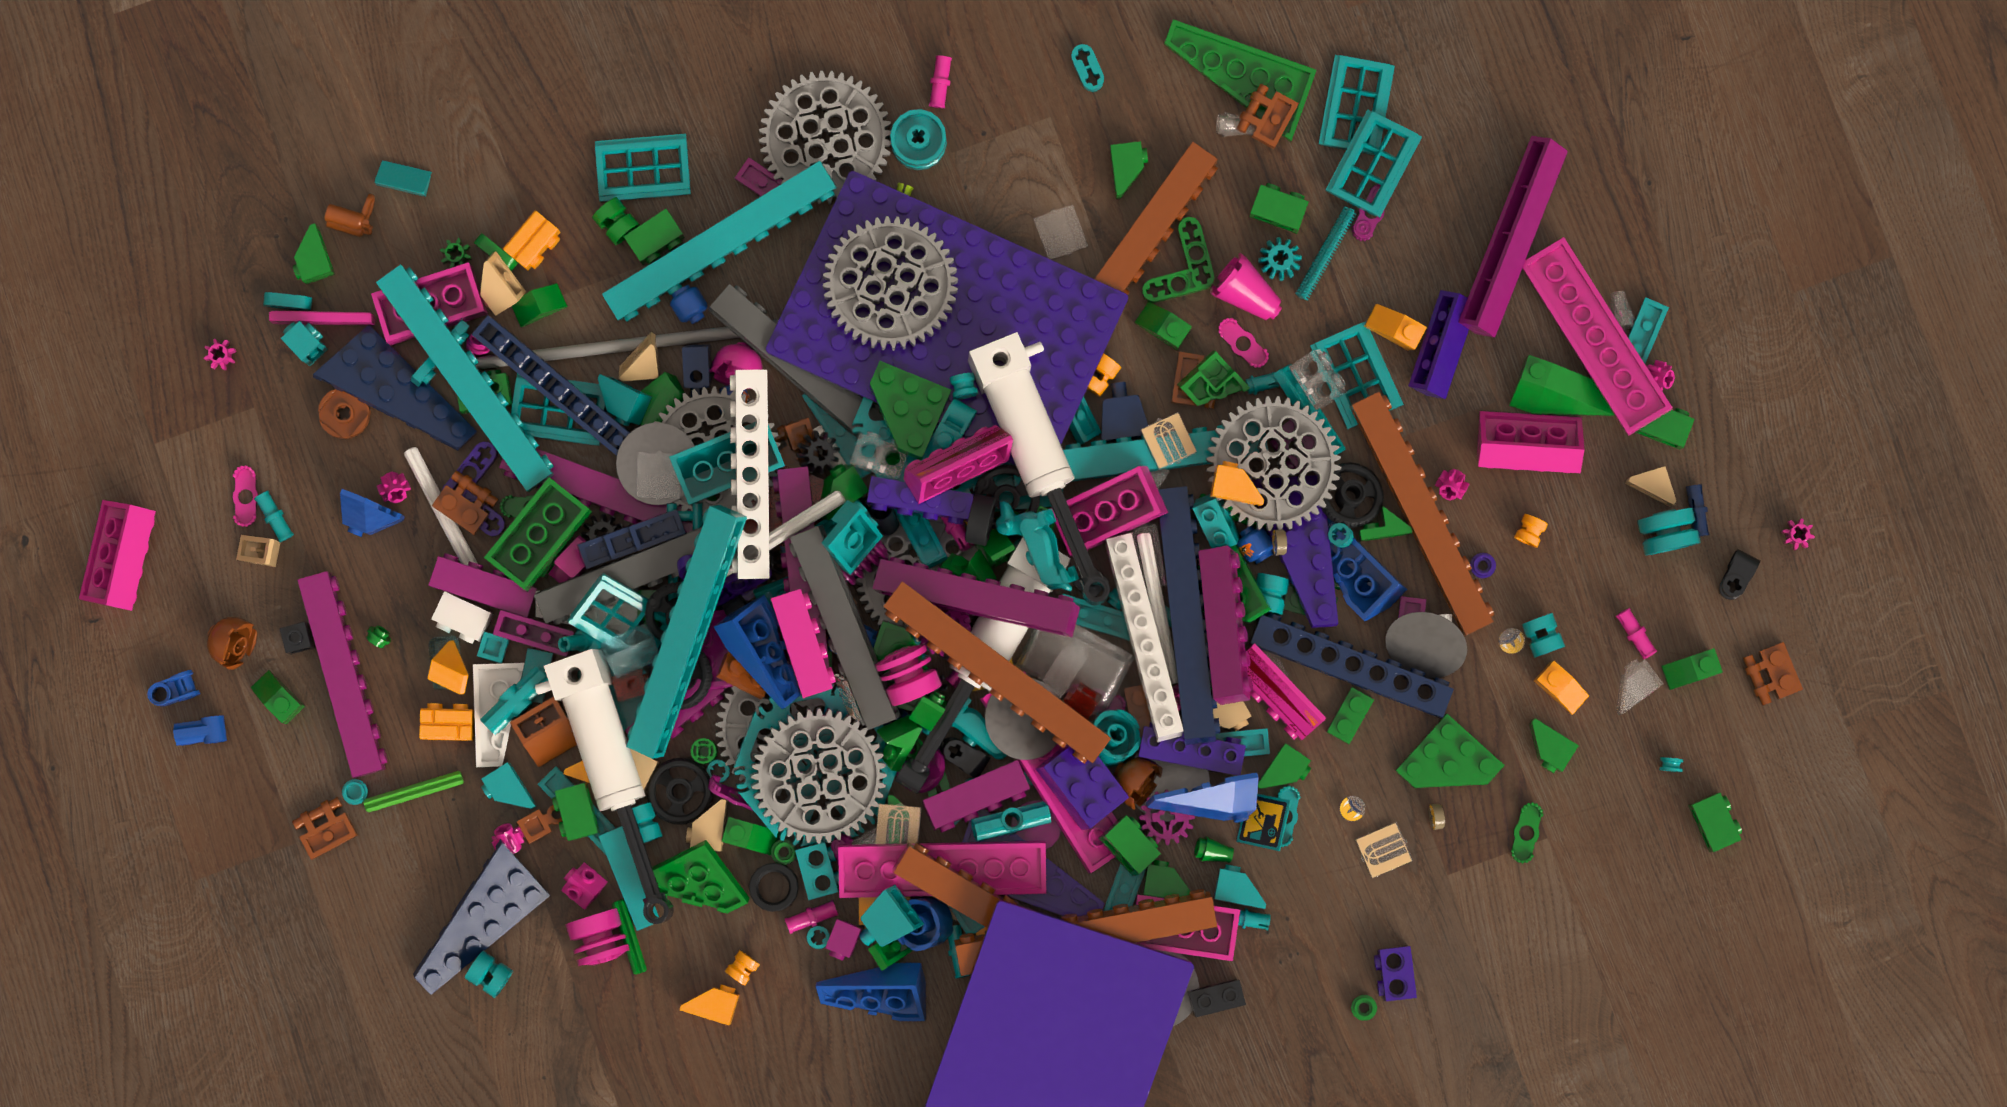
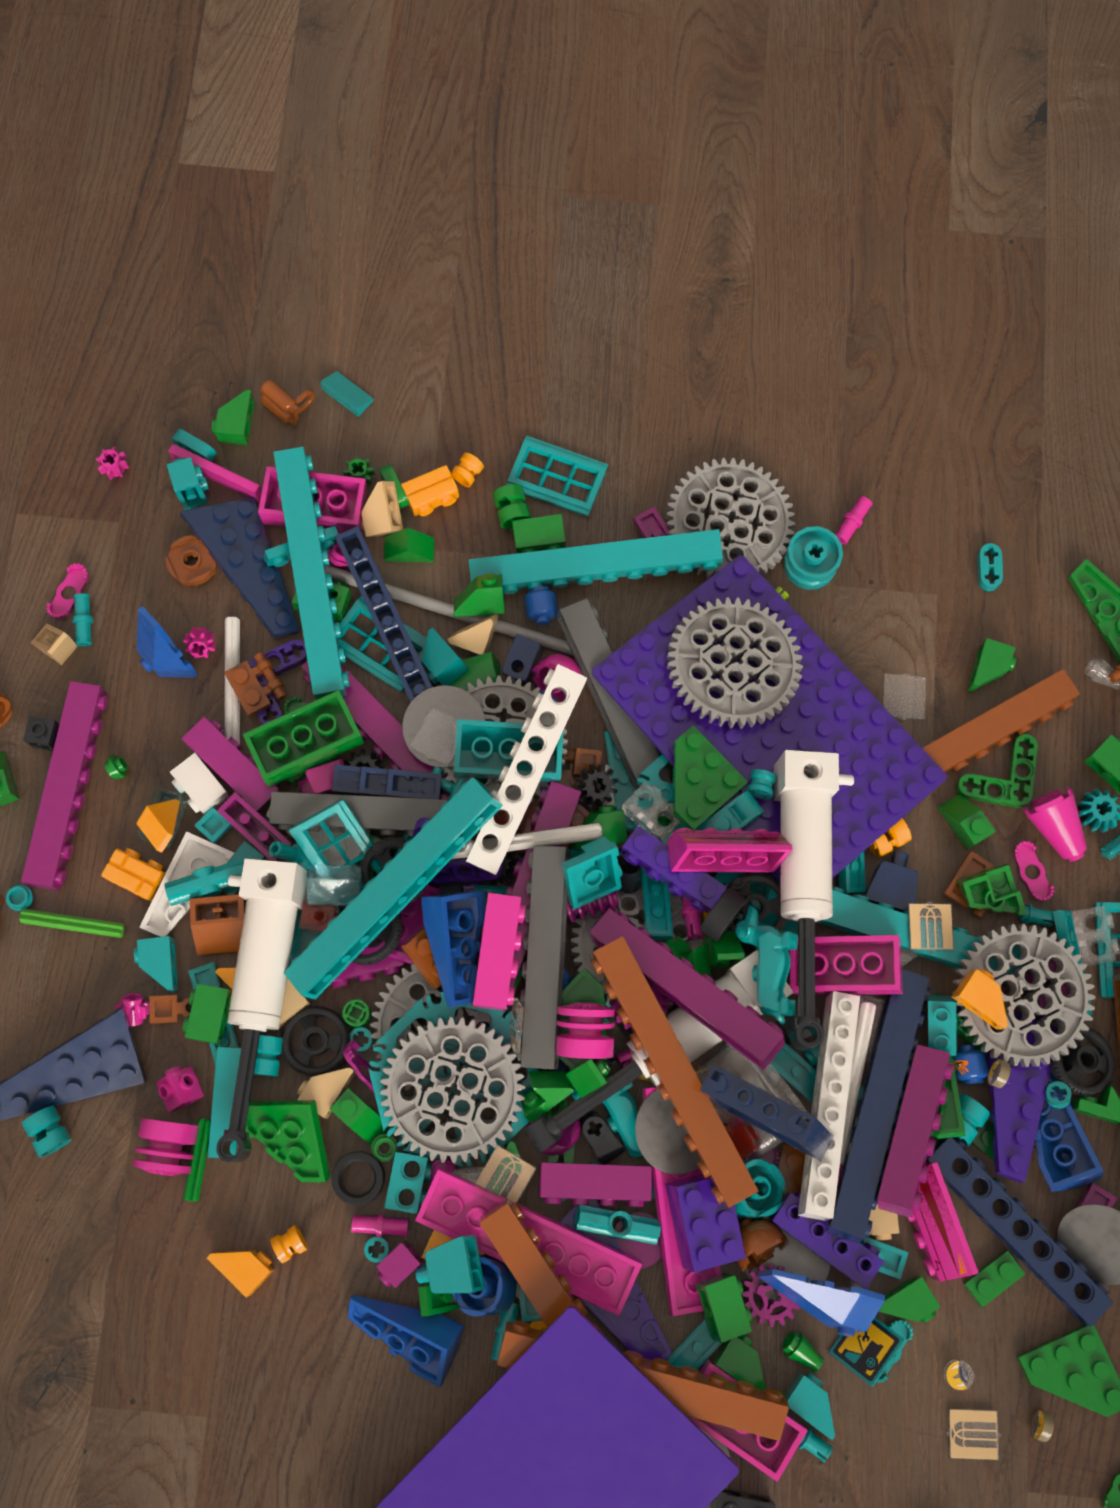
camera: 20 degrees right, 10 degrees down
none -> light orange wheel [450,452,484,487]
none -> green slope [454,573,505,617]
none -> dark blue window [700,1064,834,1162]

